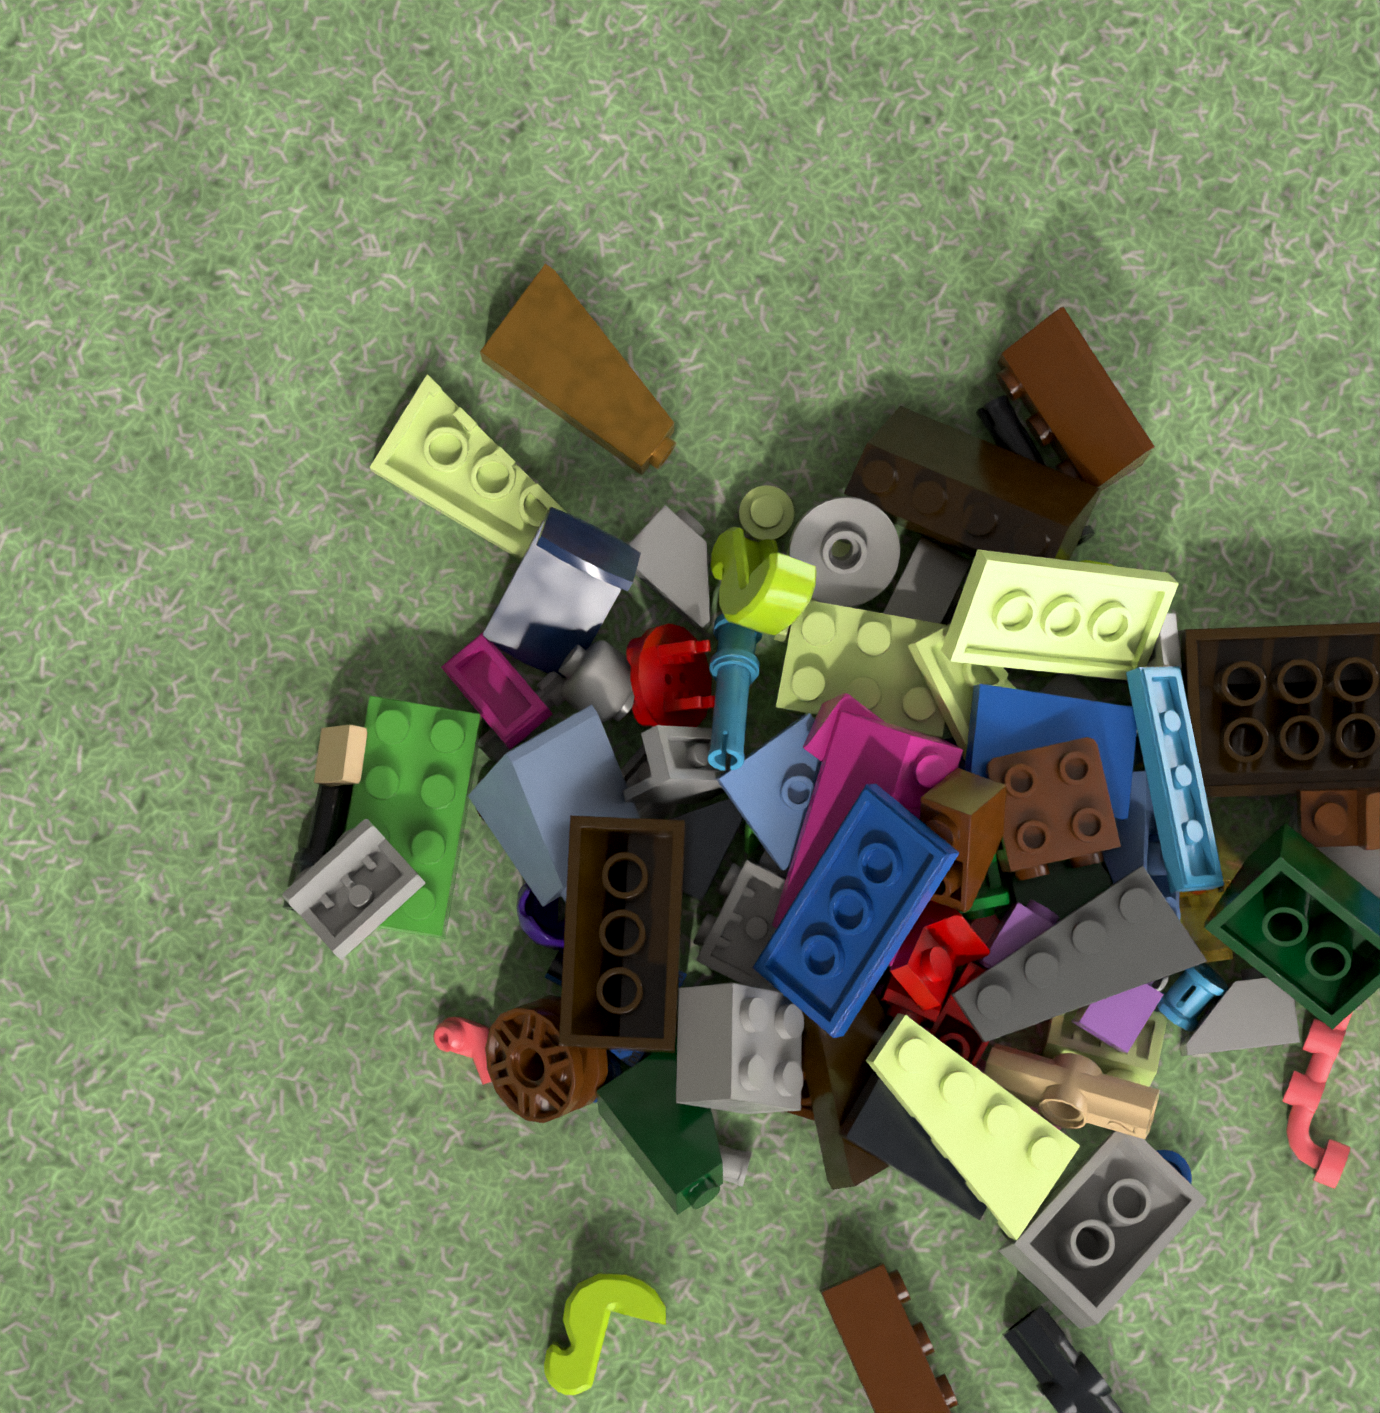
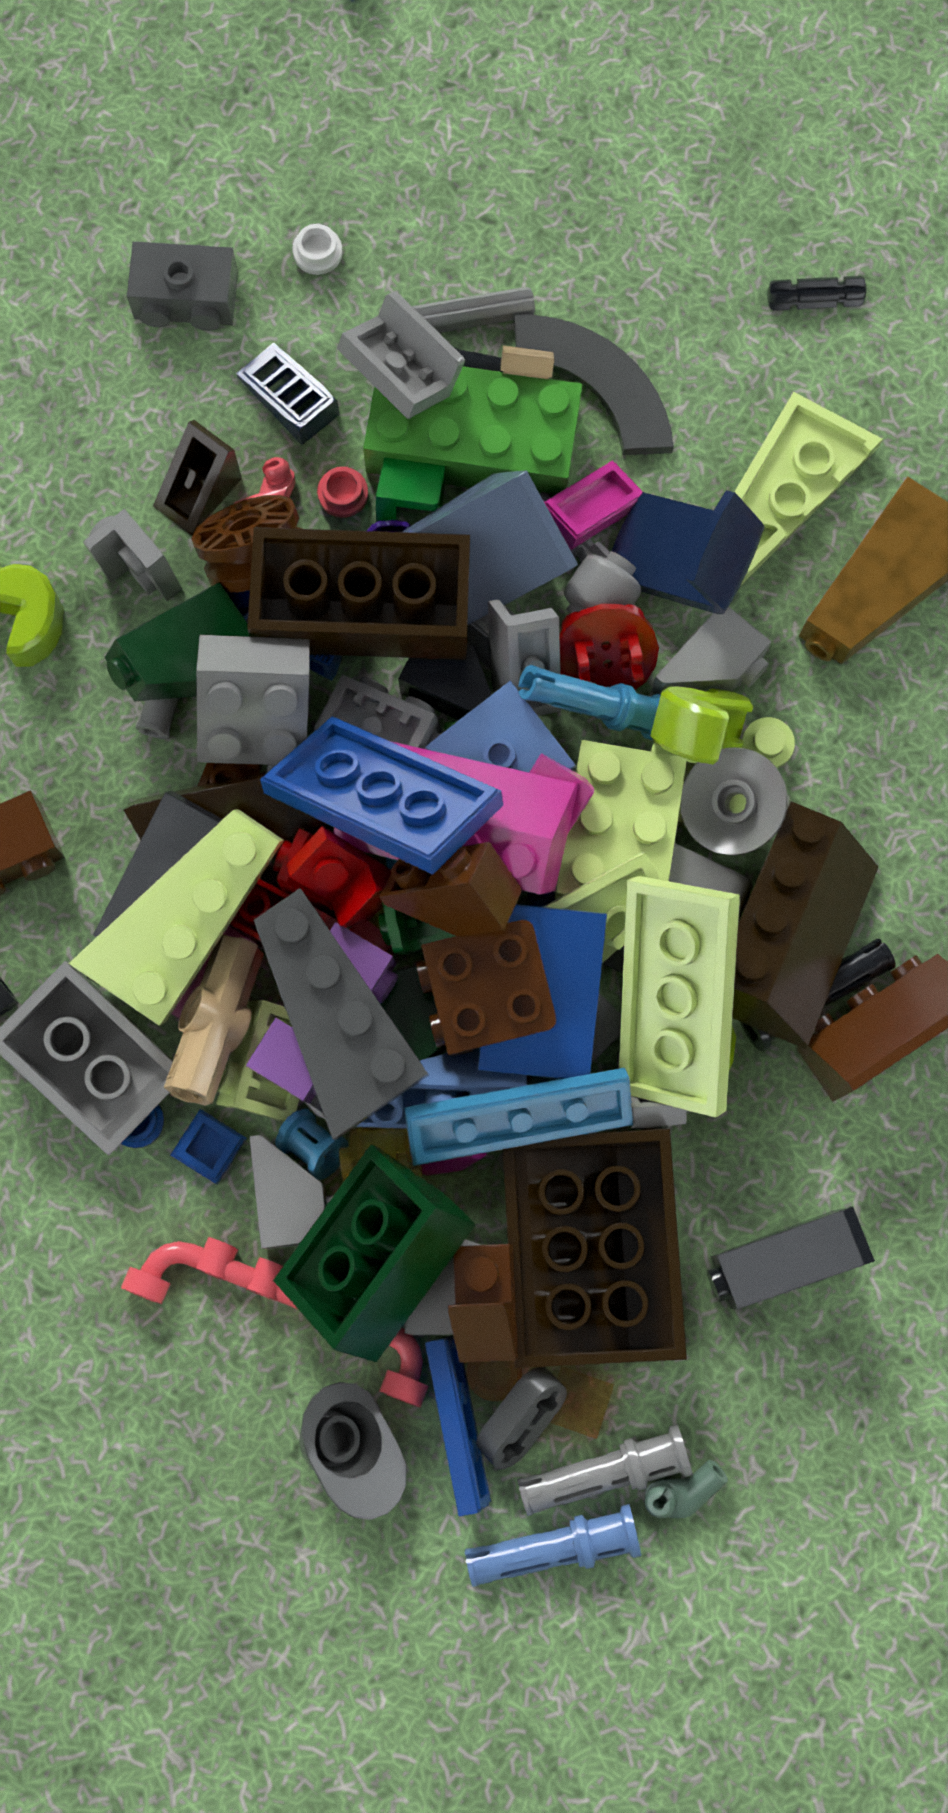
camera: 90 degrees right, 5 degrees down
none -> light grey bracket [83,509,183,601]
none -> dark grey brick [127,241,238,331]
none -> dark brown slope [153,420,242,536]
none -> blue tile [170,1109,247,1185]
none -> slope [236,343,340,445]
none -> white plate [293,224,342,275]
none -> coral plate [317,467,368,518]
none -> green panel [376,457,445,522]
none -> light grey axle [412,287,535,333]
none -> dark grey tile [514,314,674,455]
none -> black slope [707,1206,875,1309]
none -> black axle [767,276,866,311]

